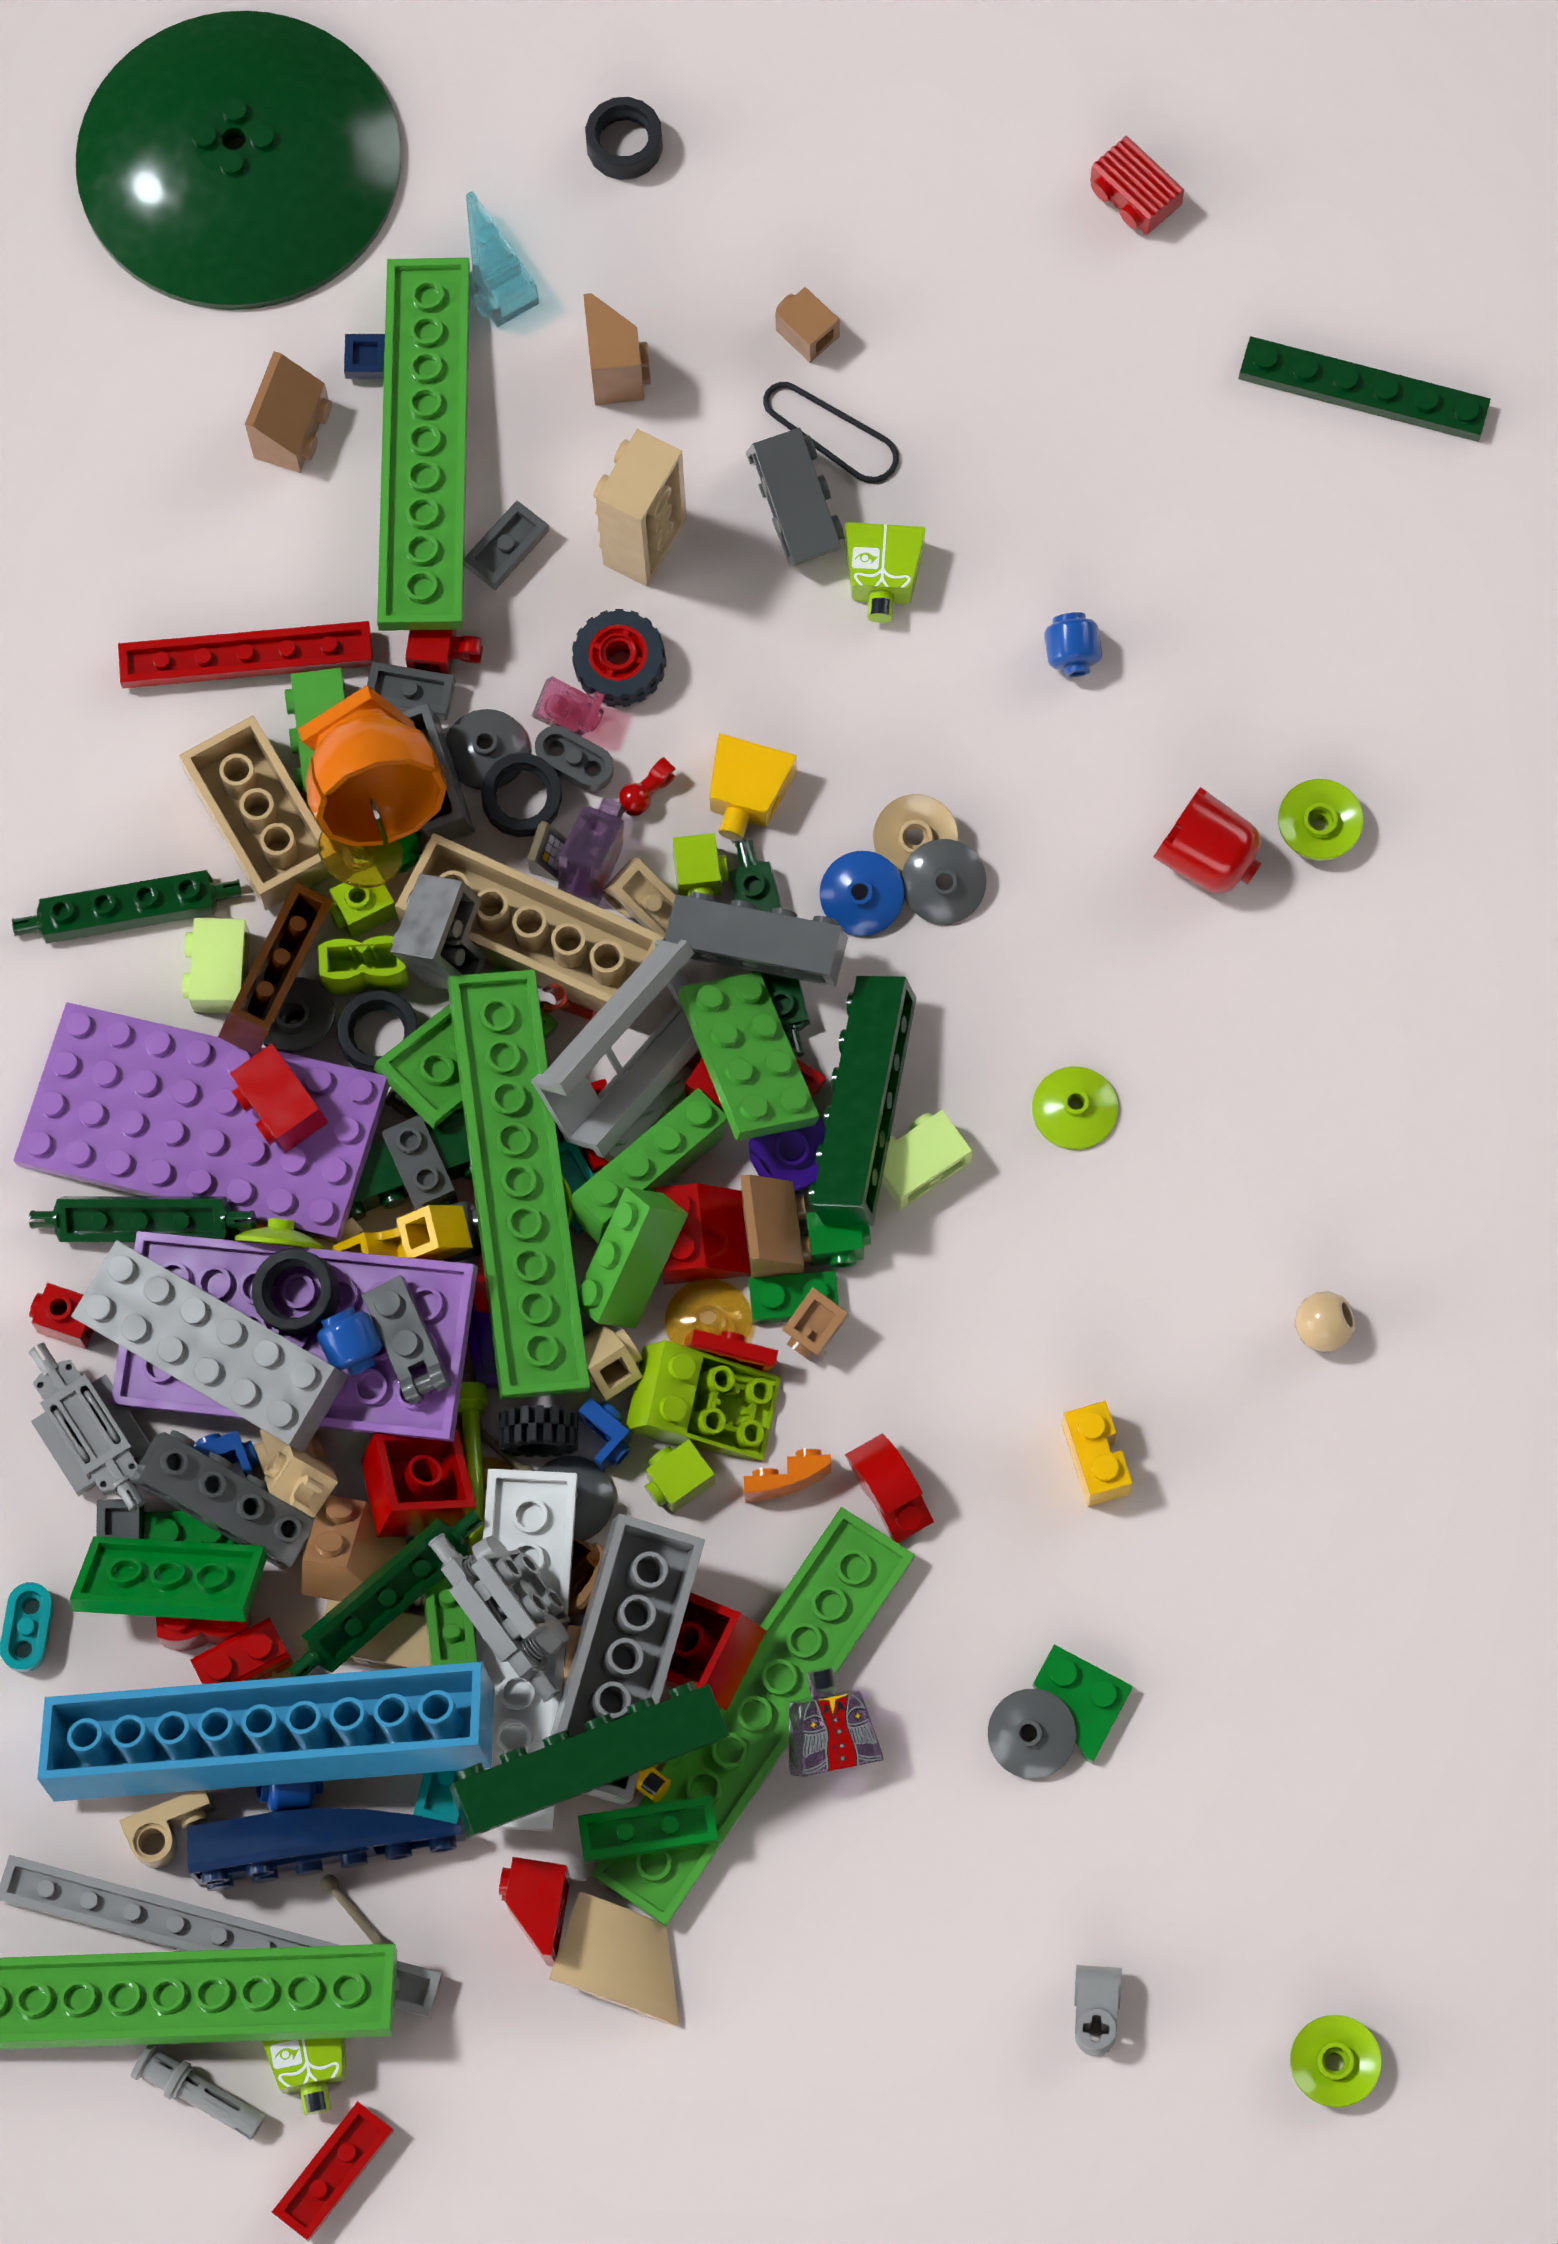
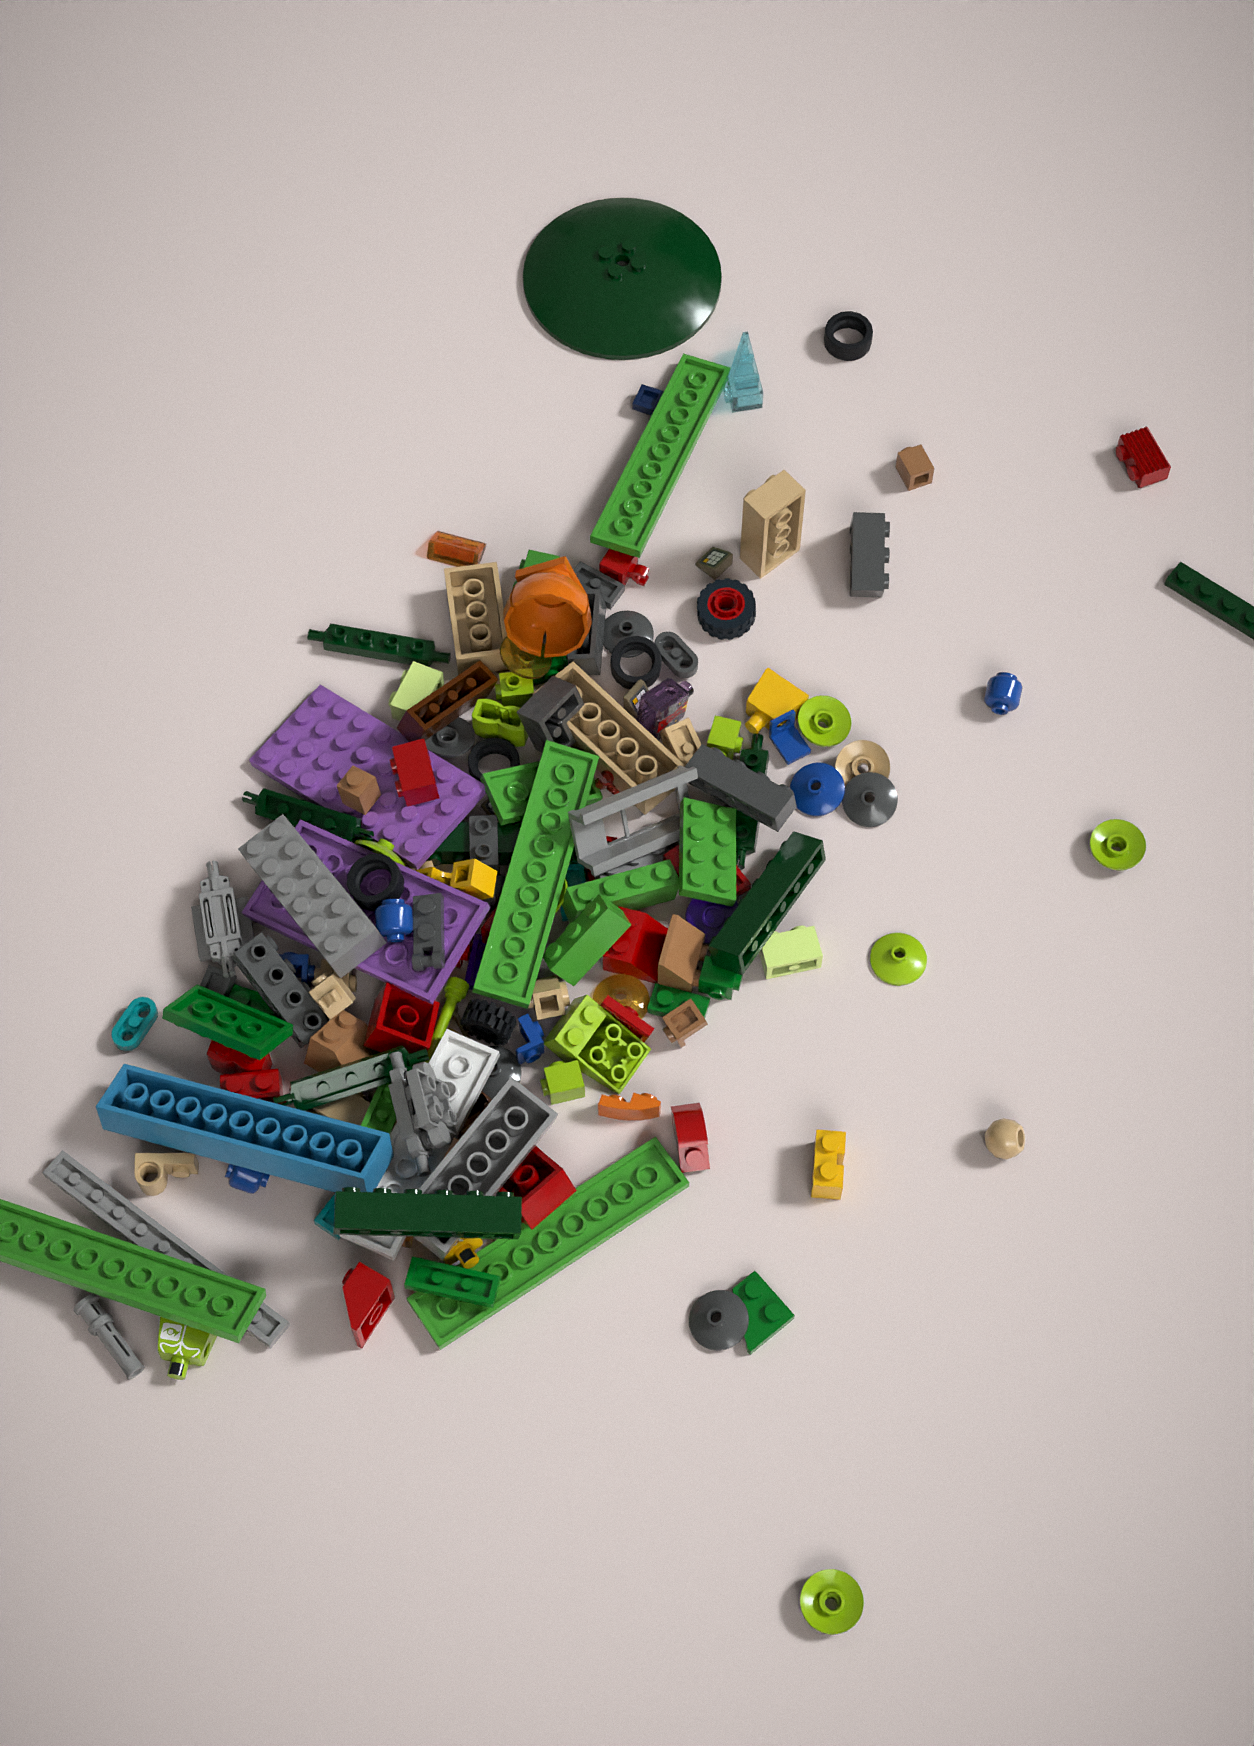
camera: 20 degrees right, 10 degrees down
red brick [29,1282,94,1349] -> none
red plate [118,621,373,689] -> none
dark blue wedge [187,1808,466,1891] -> none
medium nougat slope [245,351,332,473] -> none
red plate [272,2101,394,2242] -> none
dark tan hinge [320,1875,385,1944] -> none
dark grey plate [464,500,549,591] -> none
clear pink bracket [531,676,604,736] -> none
tan slope [549,1891,679,2027] -> none
medium nougat slope [583,293,651,405] -> none
red arm [619,757,676,816] -> none
black piece [763,382,899,483] -> none
torso [789,1667,884,1777] -> none
lime torso [845,522,925,623] -> none
light grey piece [1074,1965,1122,2056] -> none
red cylinder [1153,787,1262,893] -> none
none -> medium nougat brick [337,765,381,815]
none -> clear orange slope [427,531,486,567]
none -> dark tan slope [695,547,733,580]
none -> blue bracket [769,710,811,765]
none -> lime dish [797,695,852,747]

